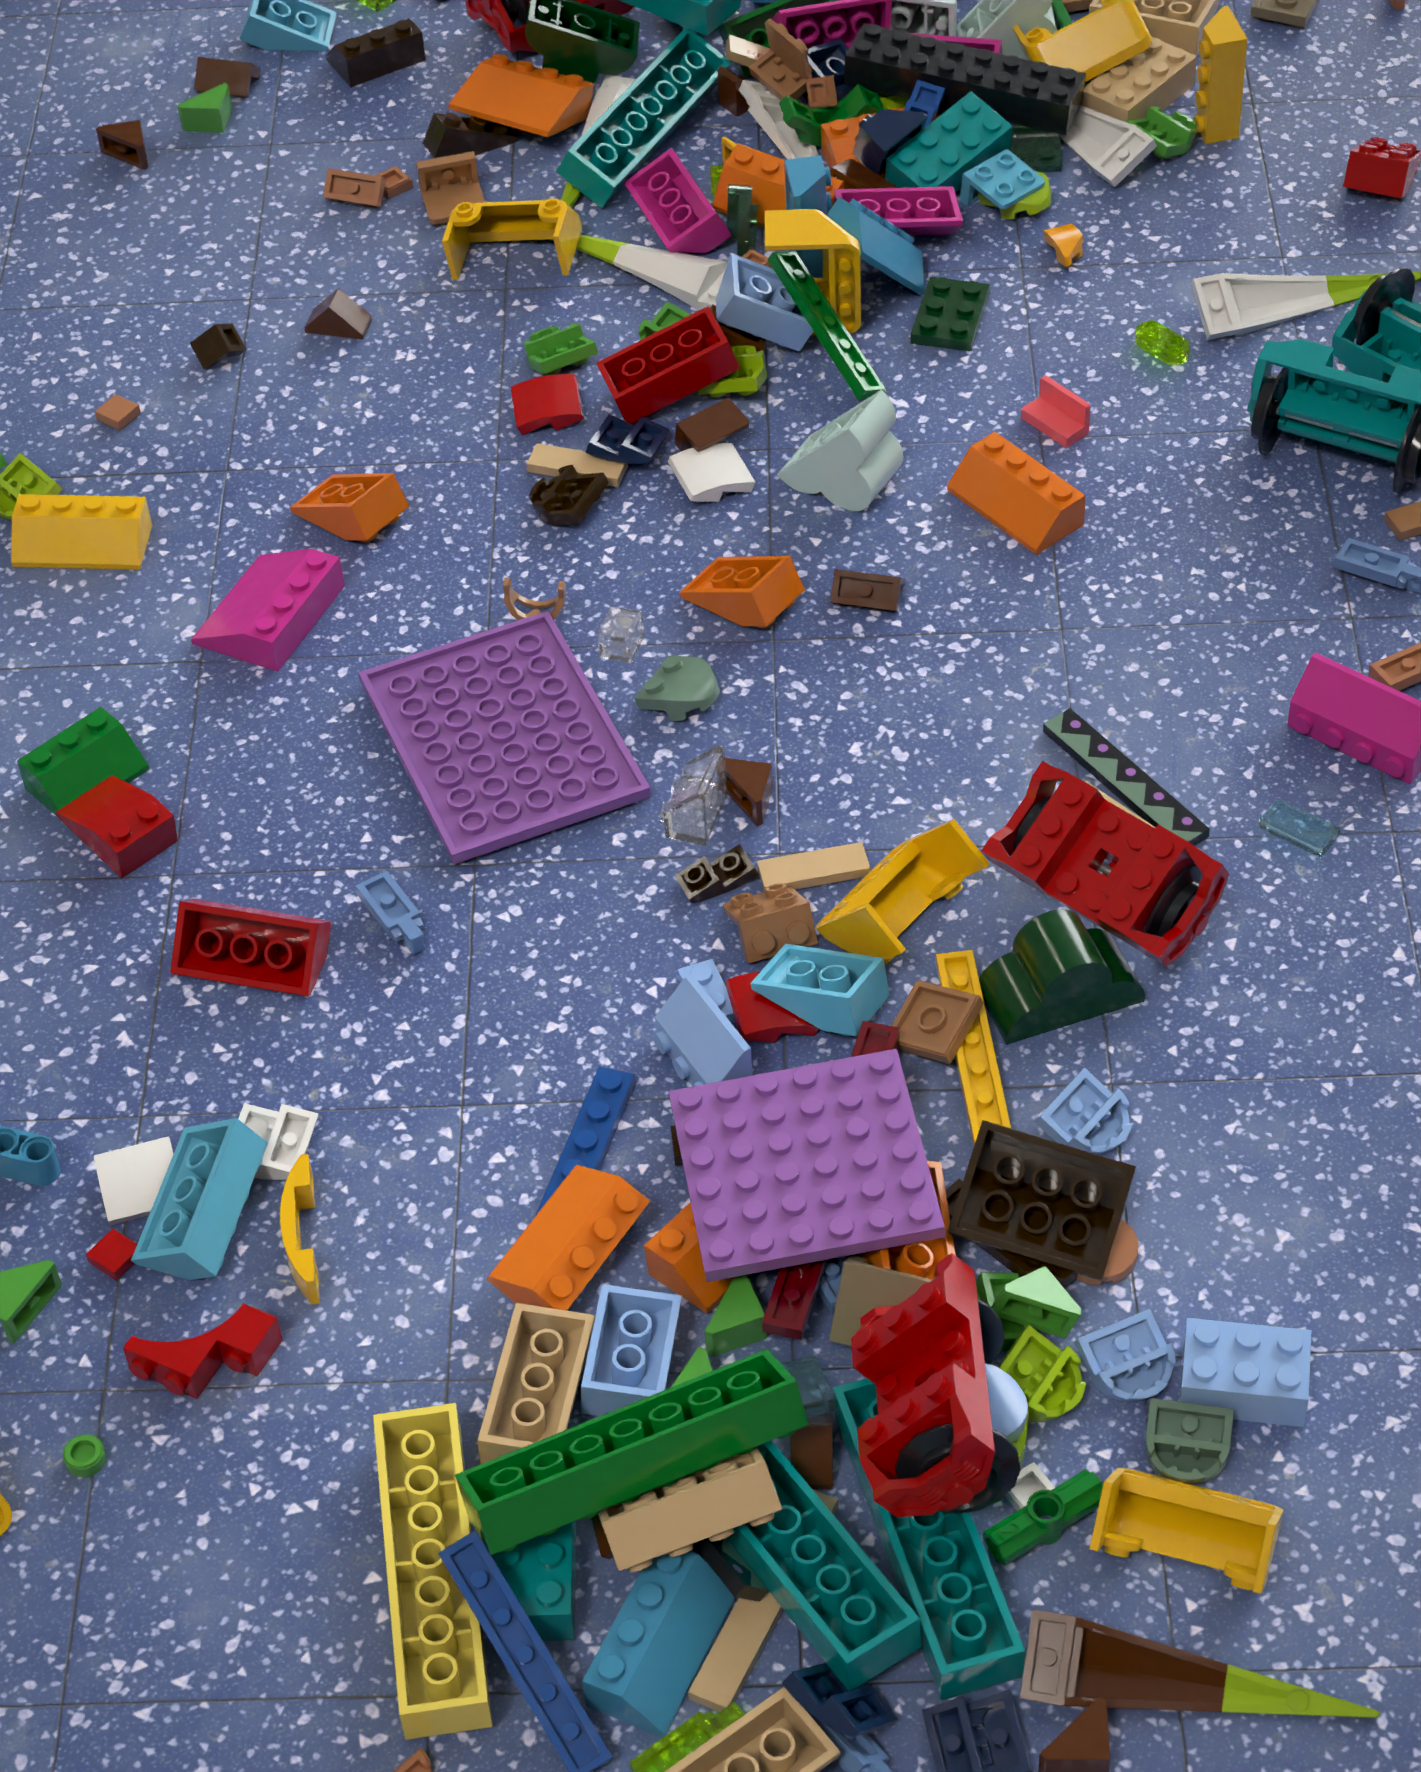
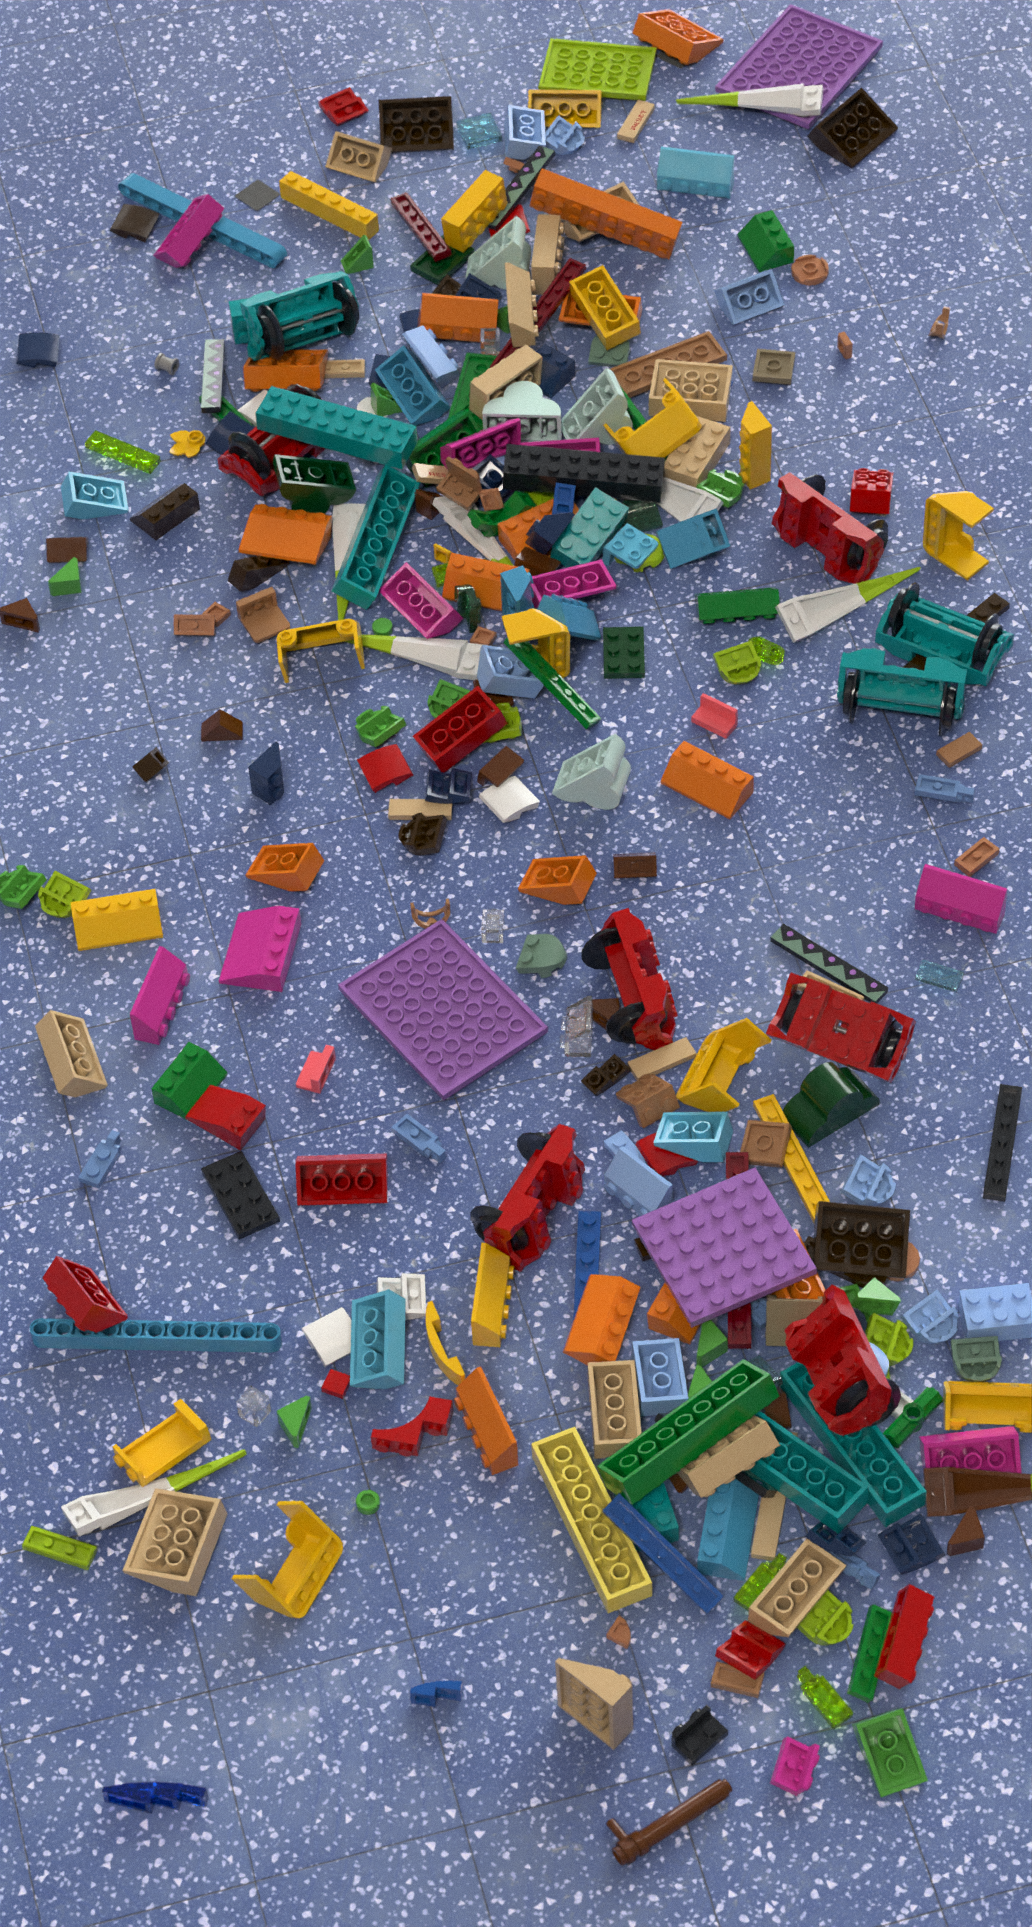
camera: 15 degrees left, 5 degrees up
nougat tile [95,394,141,430] -> none
light orange slope [1044,223,1084,267] -> none
none -> dark pink slope [130,946,190,1045]
none -> black plate [201,1151,280,1240]
none -> dark blue slope [248,742,284,805]
none -> coral panel [296,1045,336,1094]
none -> bright green tile [372,618,393,636]
none -> orange slope [454,1366,518,1475]
none -> red piece [470,1124,585,1272]
none -> yellow slope [471,1243,514,1347]
none -> red piece [581,908,678,1050]
none -> dark azure slope [656,508,730,569]
none -> green slope [694,587,780,624]
none -> lime slope [713,641,761,685]
none -> red piece [772,472,888,584]
none -> dark pink slope [919,1426,1022,1473]
none -> black tile [983,1084,1022,1202]

